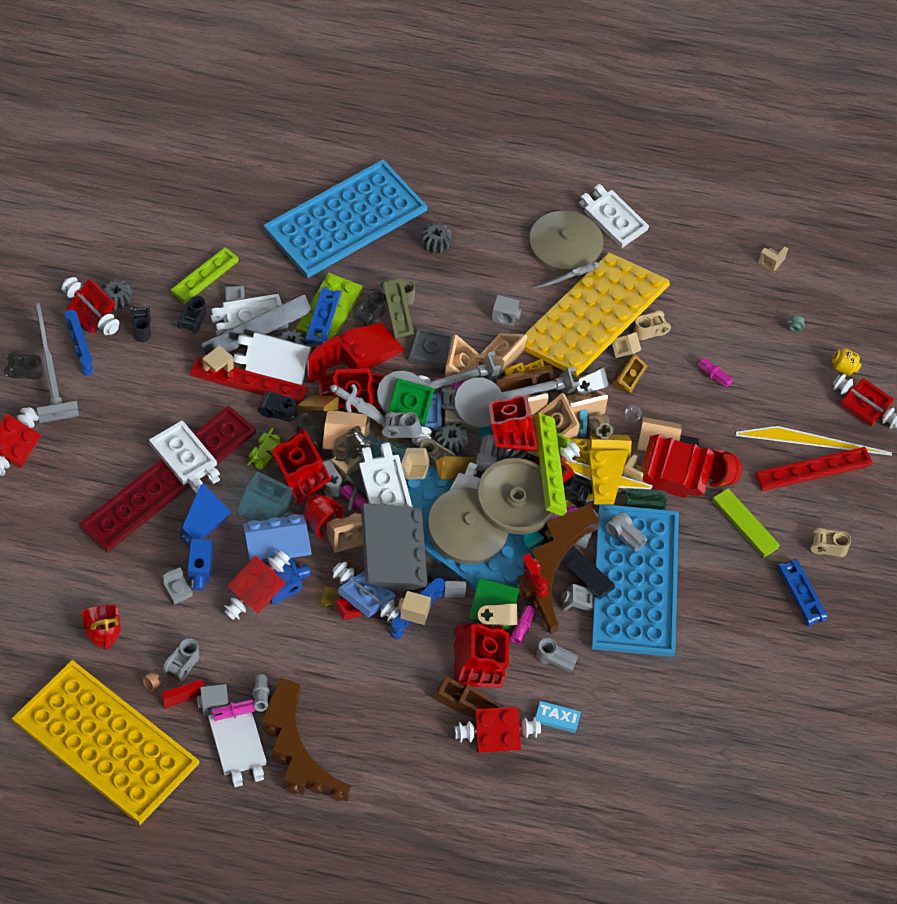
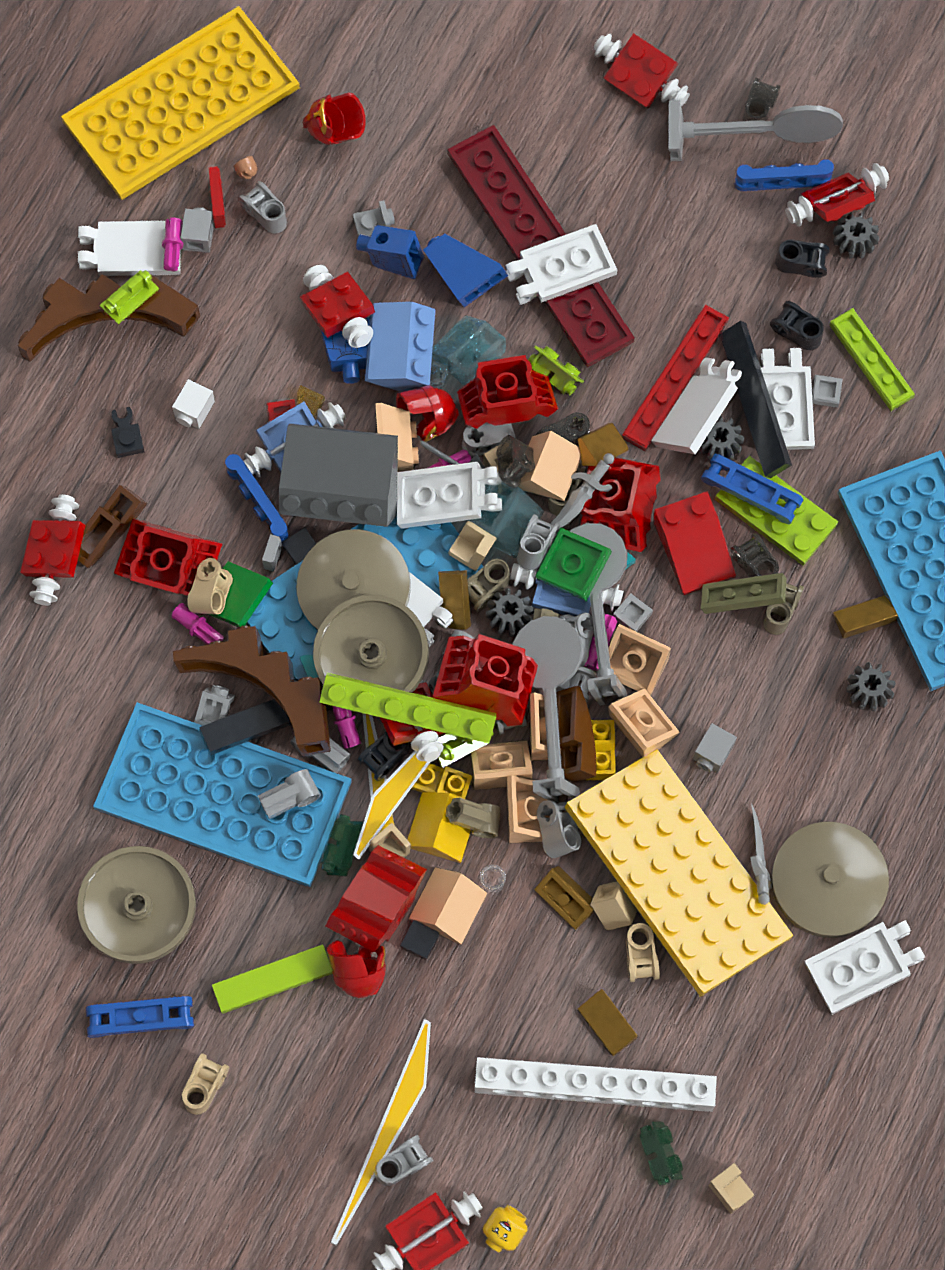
camera: 110 degrees right, 15 degrees up
tan panel [202,345,234,372] -> none
light grey pin [252,674,270,712] -> none
black piece [258,391,297,422] -> none
red slope [307,336,340,383] -> none
tan brick [398,591,431,625] -> none
dark grey tile [409,327,453,369] -> none
red plate [522,553,548,598] -> none
light grey piece [535,638,578,673] -> none
medium azure tile [536,701,581,733] -> none
medium azure tile [578,410,587,437] -> none
yellow wing [589,450,629,504] -> none
dark pink axle [697,357,733,387] -> none
red tile [755,447,873,492] -> none
sand green plate [787,315,805,332] -> none
none -> dark tan dish [77,846,196,964]
none -> lime hinge [100,270,159,324]
none -> black plate [111,407,145,458]
none -> white brick [172,379,215,429]
none -> light grey piece [375,1135,434,1186]
none -> white brick [475,1057,717,1112]
none -> pearl gold slope [577,989,637,1056]
none -> light grey plate [613,593,653,632]
none -> clear green hinge [639,1121,683,1186]
none -> pearl gold slope [833,595,898,639]

